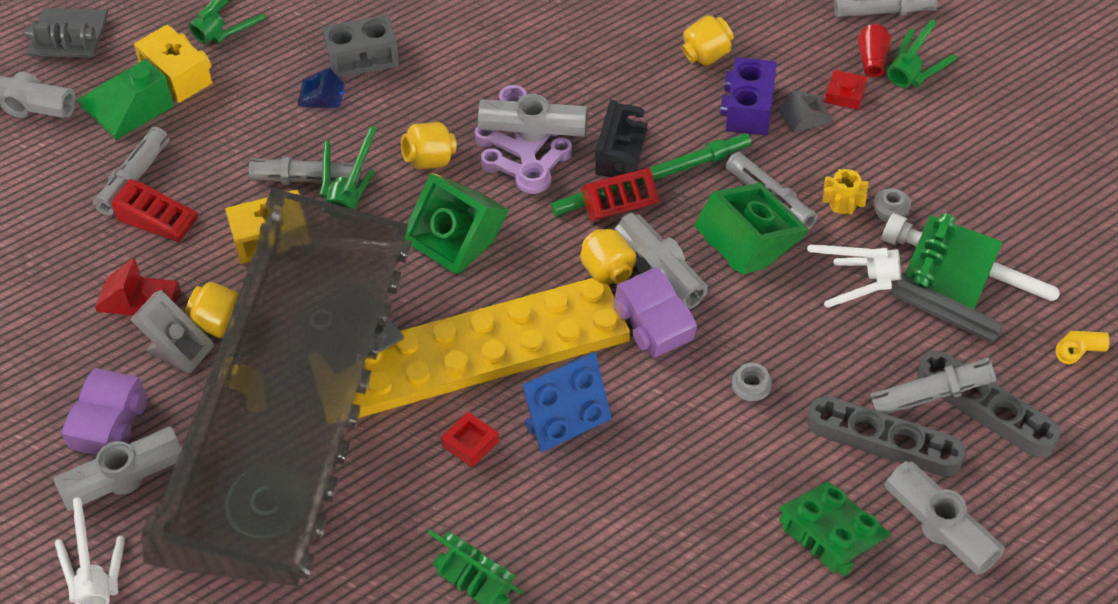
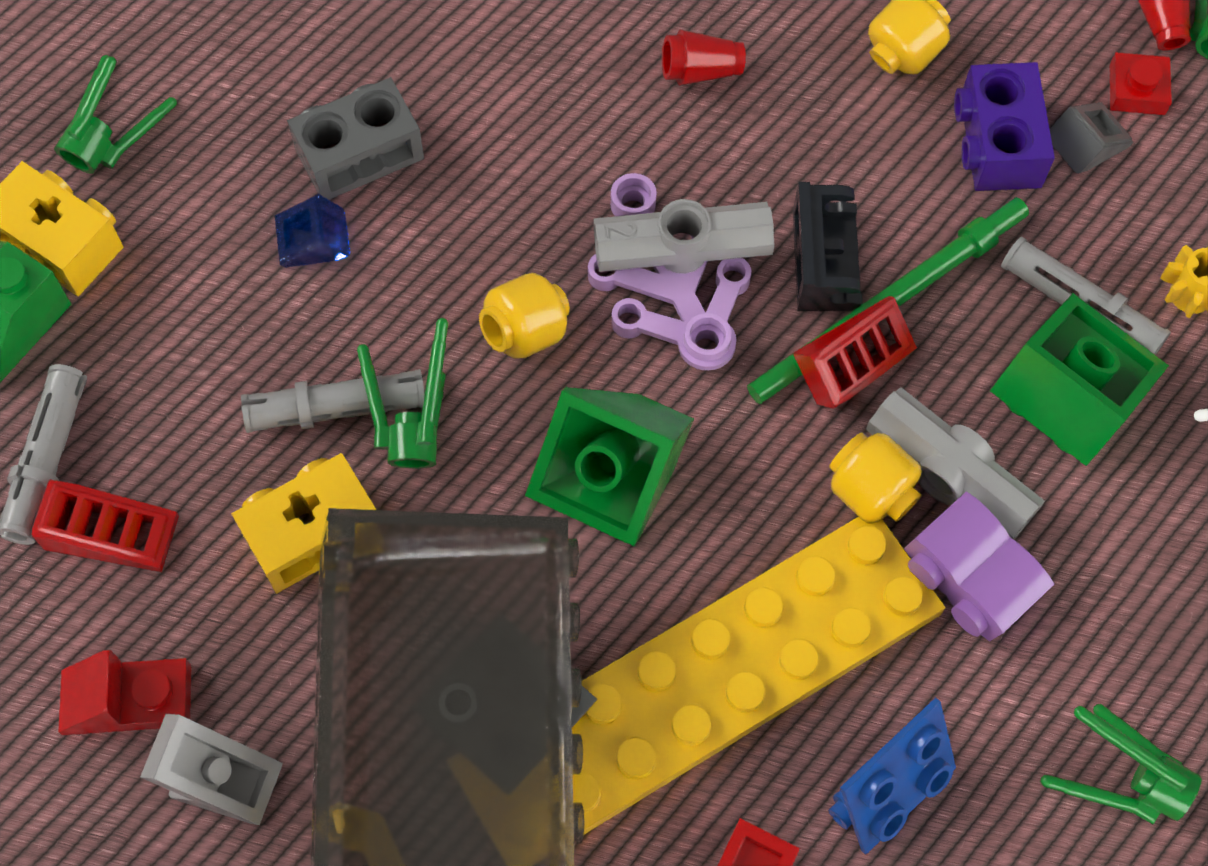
camera: 15 degrees left, 15 degrees up
yellow head [185,282,247,338] -> none
light grey plate [732,363,772,401] -> none
none -> red cone [662,29,746,86]
none -> green plant [1040,704,1202,824]

